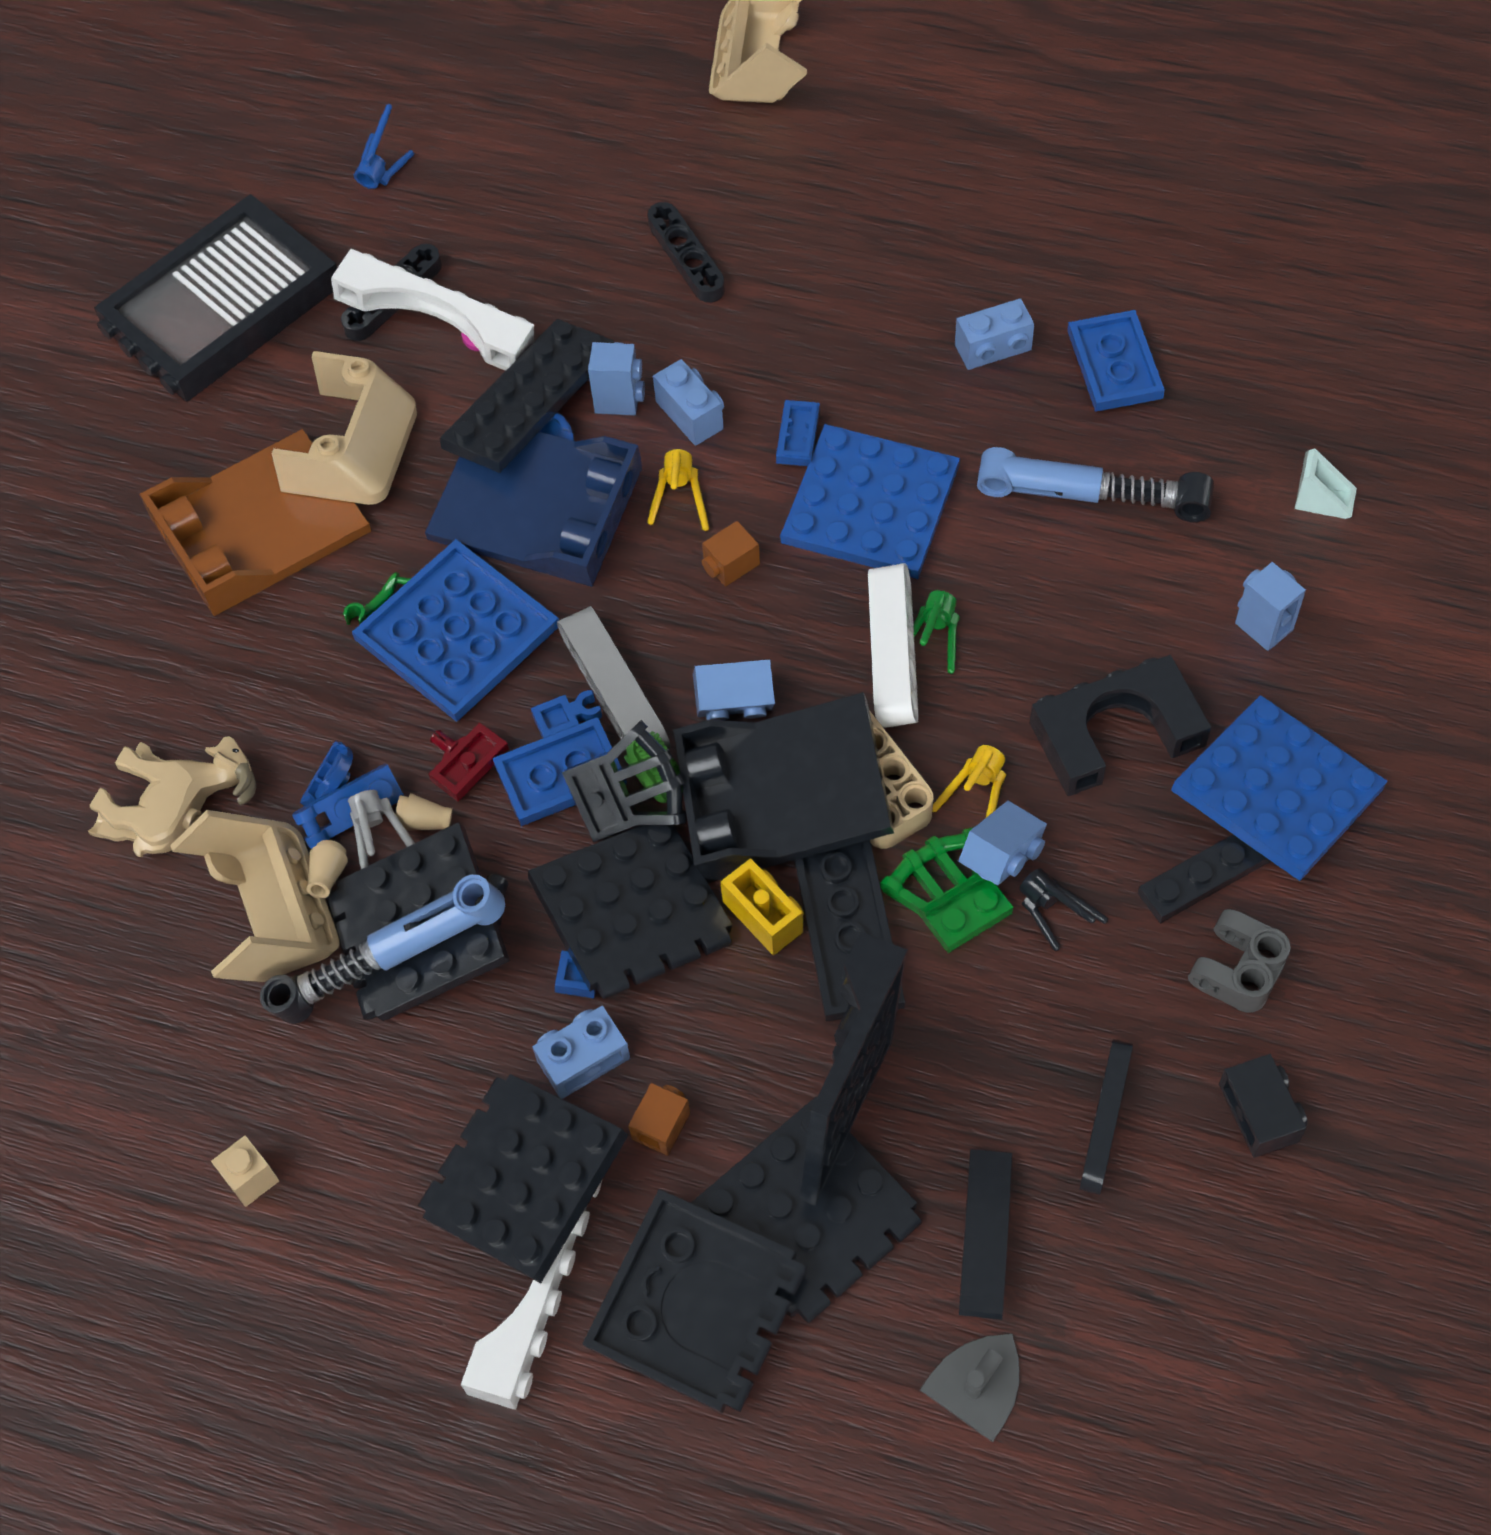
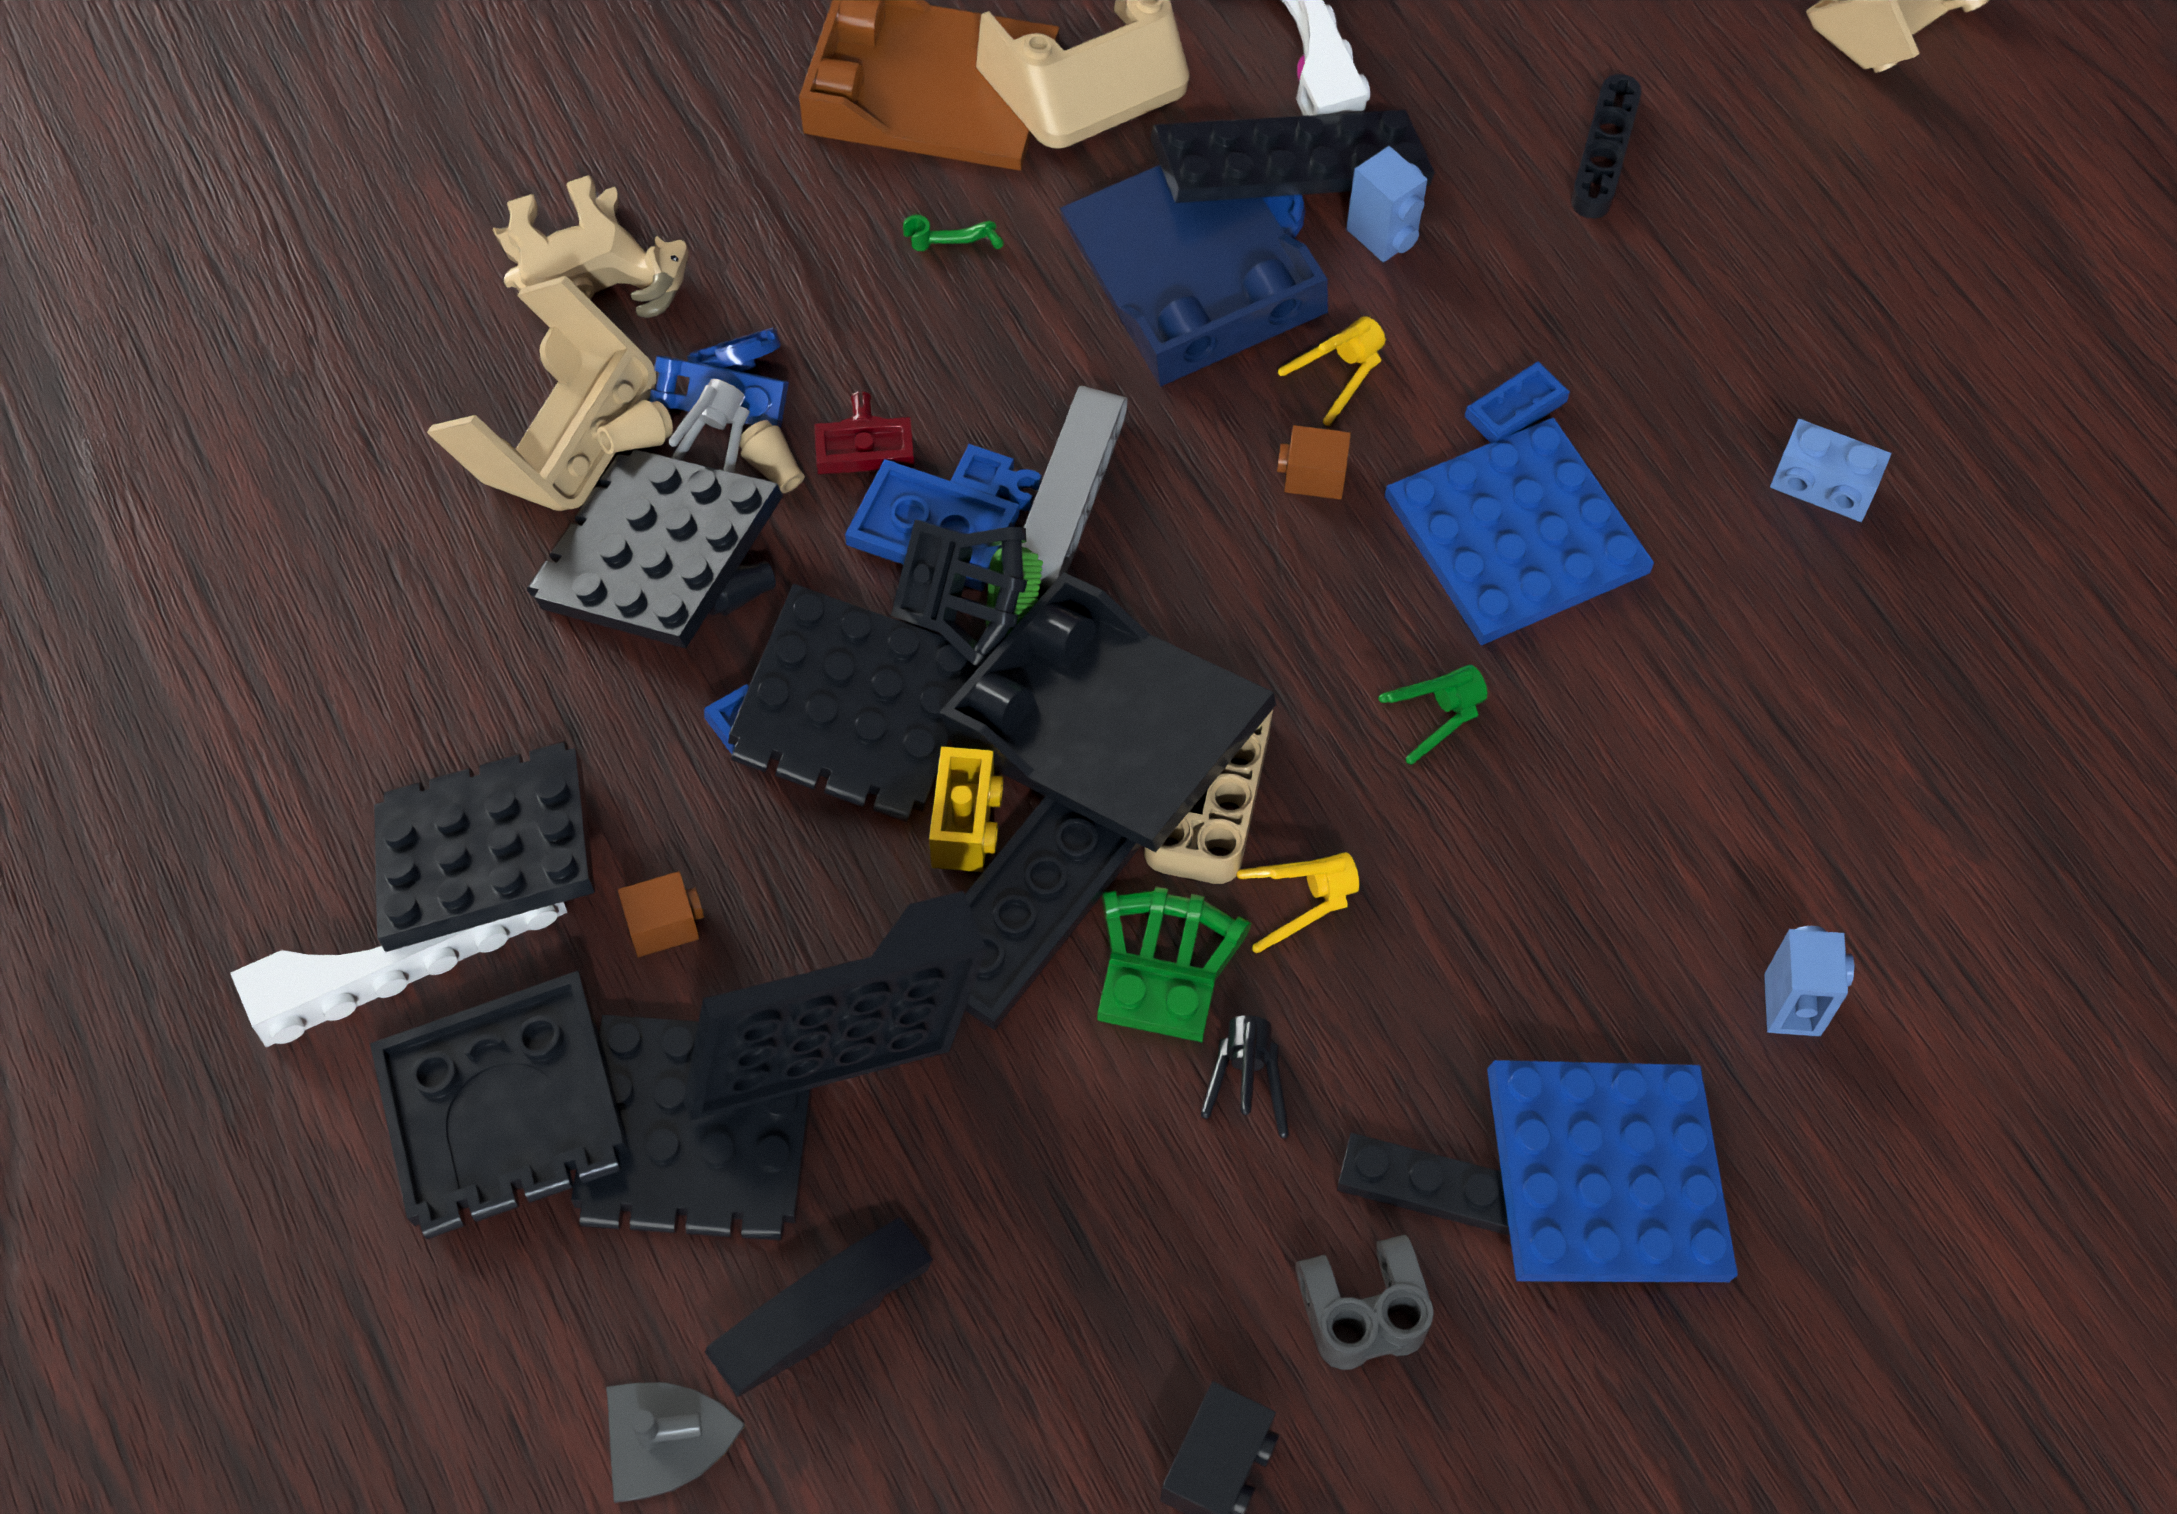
camera: 40 degrees right, 0 degrees up
tan brick [211,1135,279,1207] -> none
piece [260,874,505,1024] -> none
blue plate [352,539,559,722] -> none
medium blue brick [532,1005,630,1099] -> none
medium blue brick [653,359,724,446] -> none
medium blue brick [693,660,775,721] -> none
white beam [868,563,918,728] -> none
medium blue brick [958,801,1047,886] -> none
piece [977,447,1214,522] -> none
black arch [1030,654,1211,797] -> none
blue plate [1067,310,1165,412] -> none
black beam [1079,1039,1133,1195] -> none
light aqua slope [1295,448,1357,519] -> none

